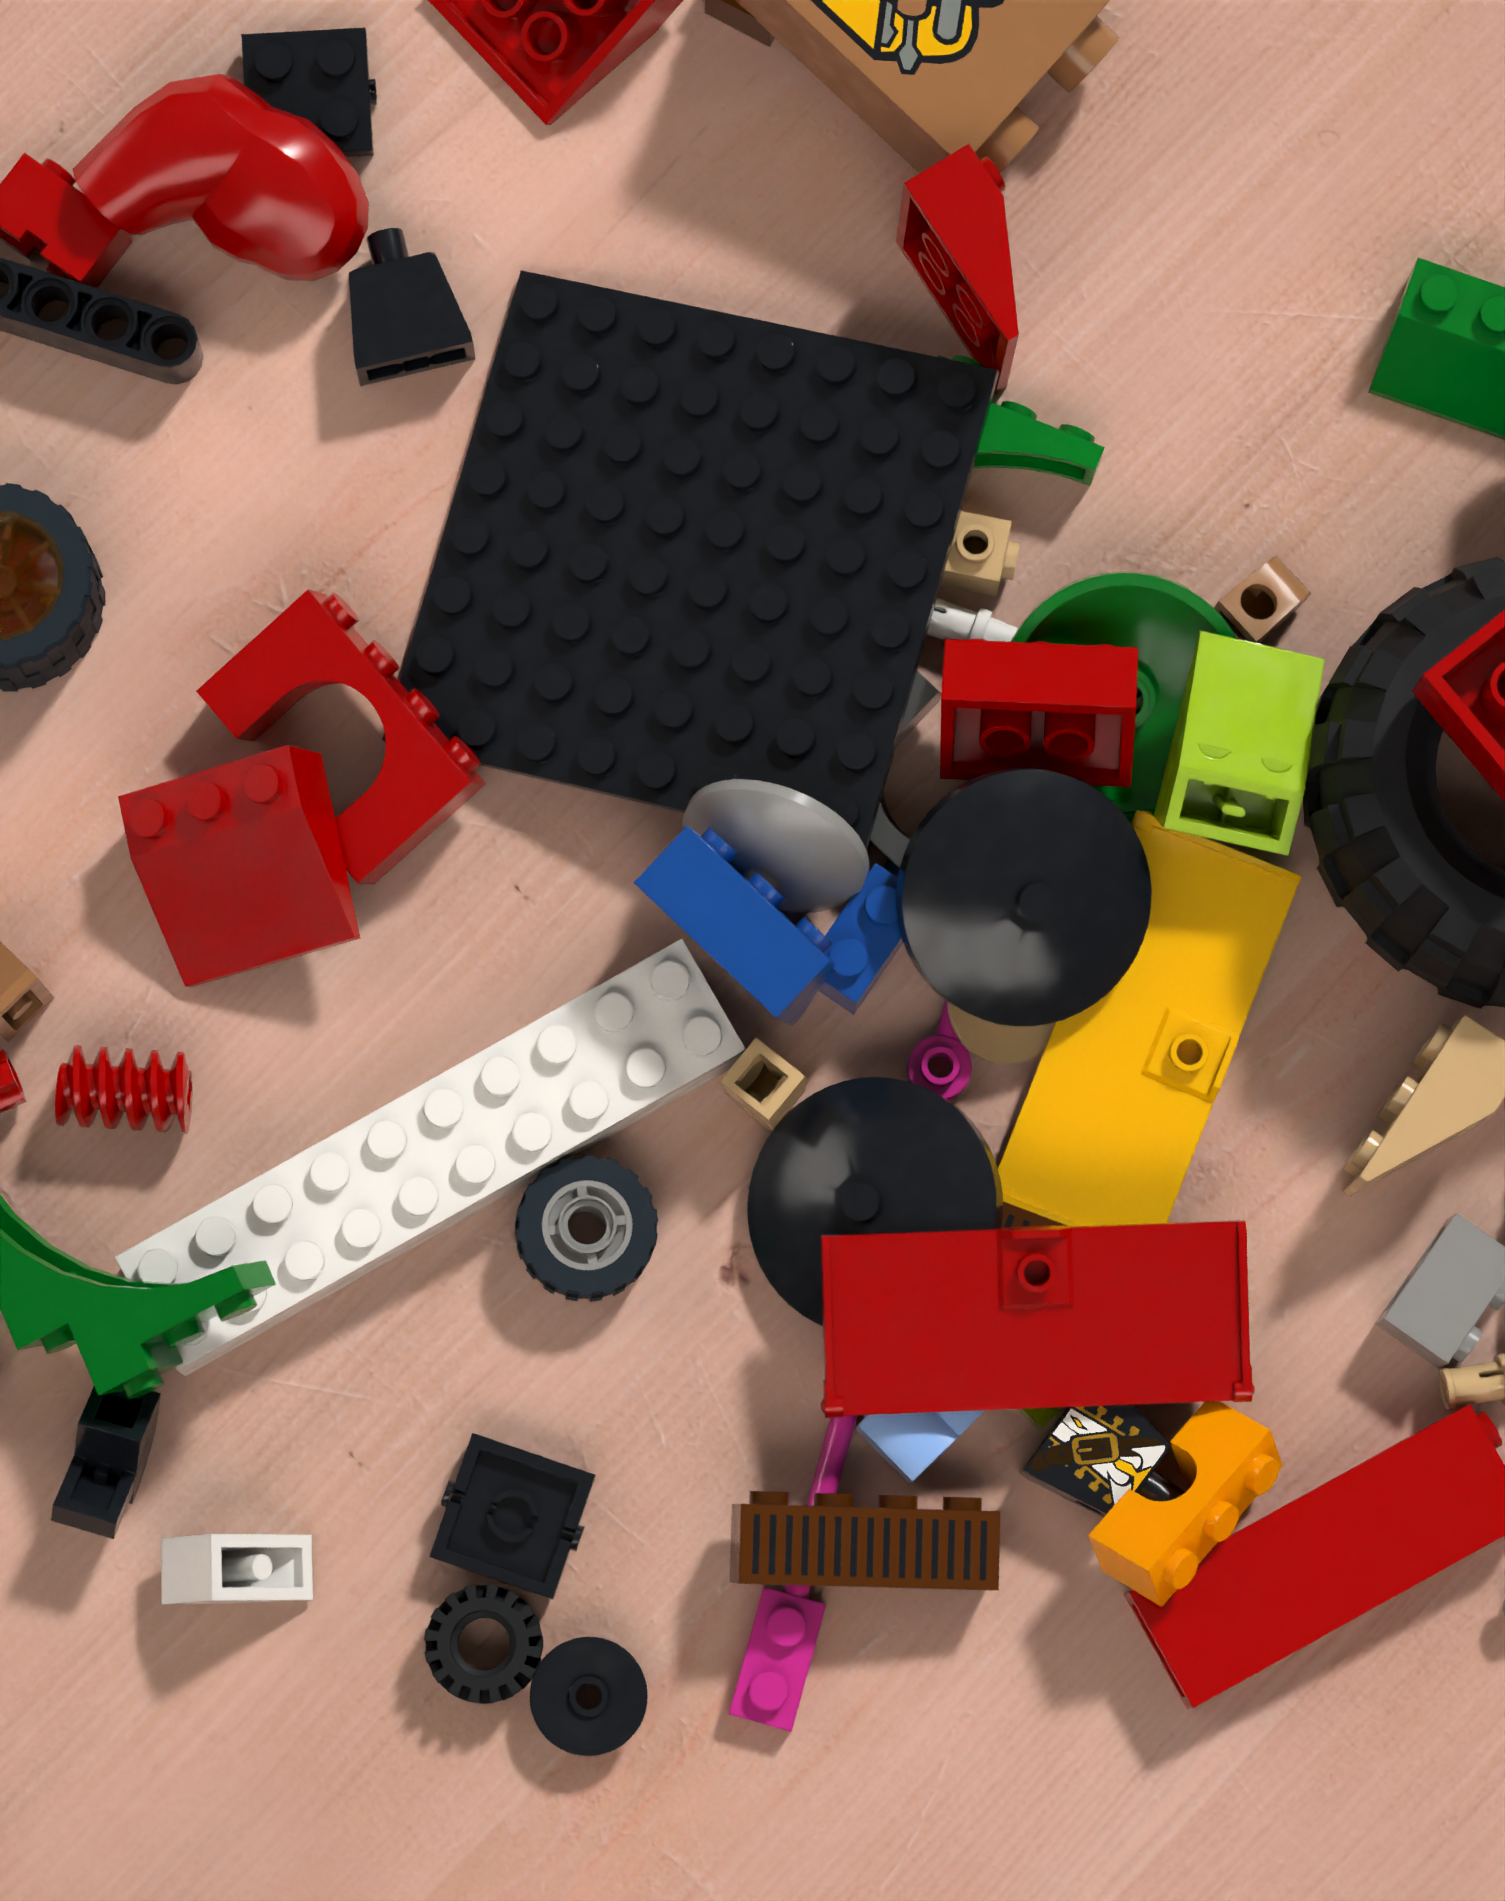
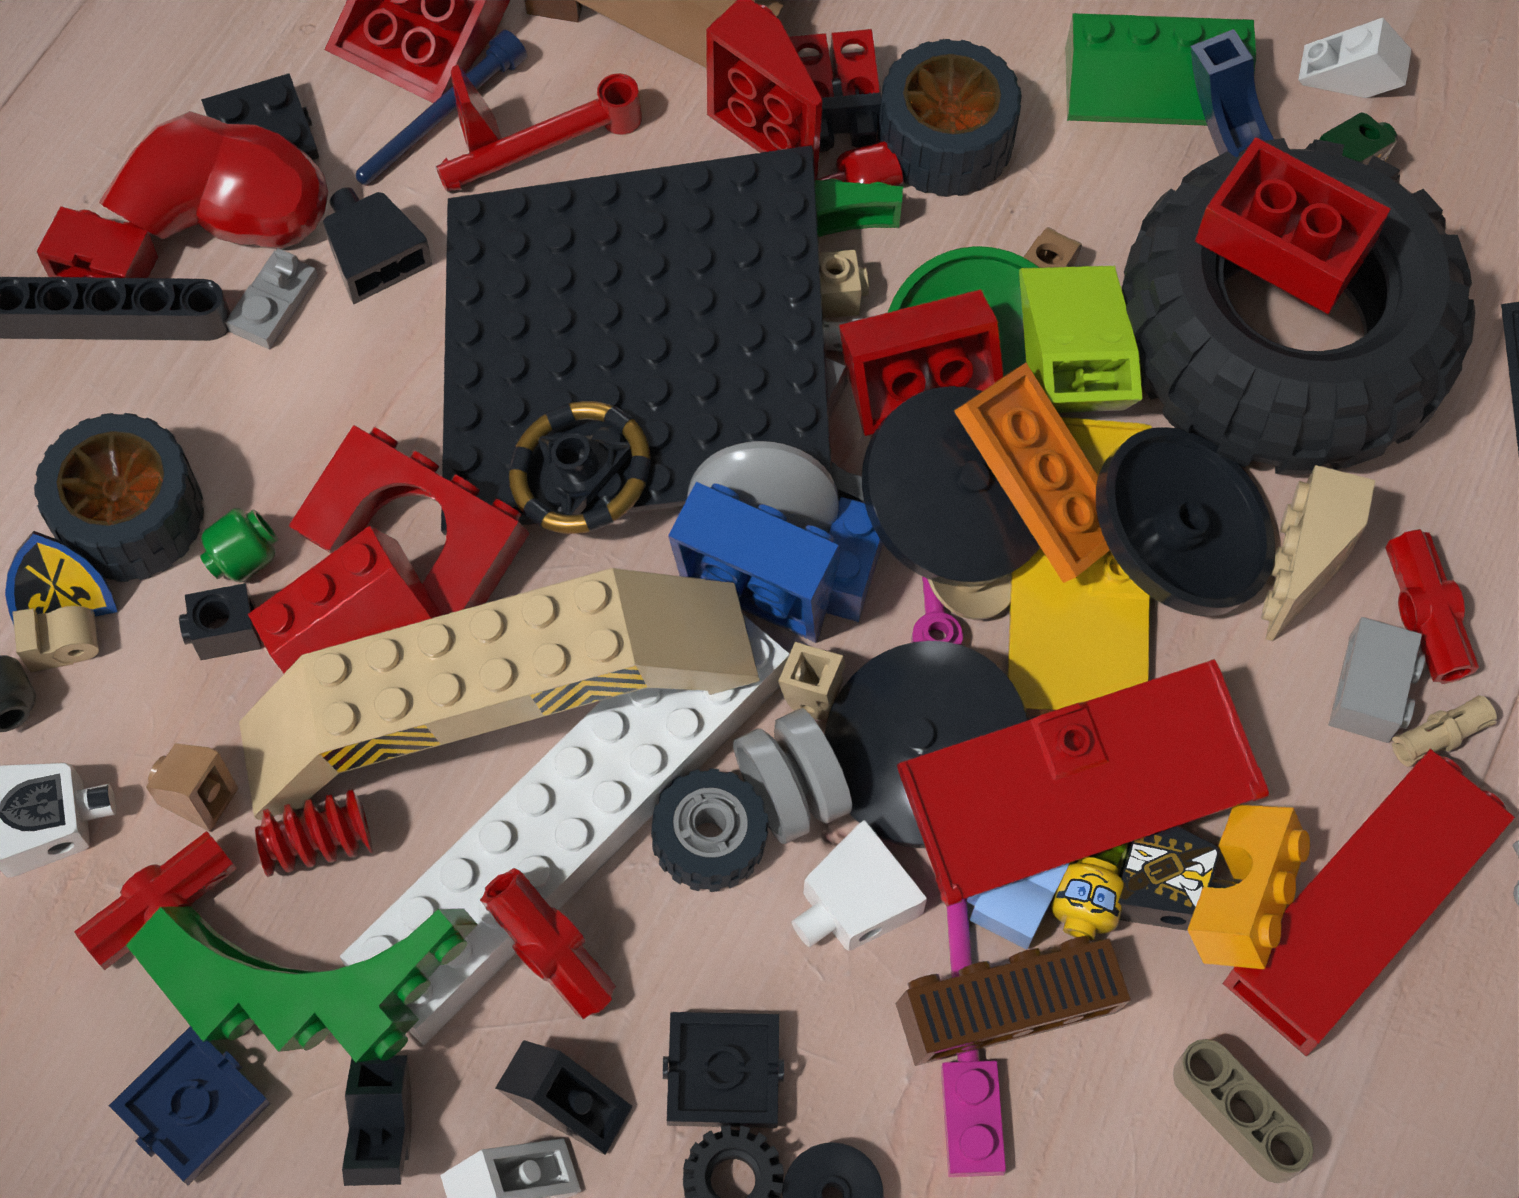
camera: 15 degrees left, 15 degrees down
none -> black brick [179,583,262,661]
none -> green head [200,508,278,583]
none -> light grey plate [225,248,318,350]
none -> tan slope [239,568,760,820]
none -> dark blue piece [355,30,528,185]
none -> red piece [436,73,642,192]
none -> red slope [450,65,502,153]
none -> red piece [480,868,616,1019]
none -> black slope [495,1040,633,1155]
none -> black piece [508,401,651,534]
none -> light grey wheel [733,708,852,844]
none -> hips [789,29,881,152]
none -> white torso [791,820,927,951]
none -> red piece [815,141,903,186]
none -> black wheel [878,39,1022,196]
none -> orange plate [954,363,1110,583]
none -> yellow head [1051,857,1124,940]
none -> black dish [1095,427,1275,616]
none -> dark tan beam [1173,1039,1314,1183]

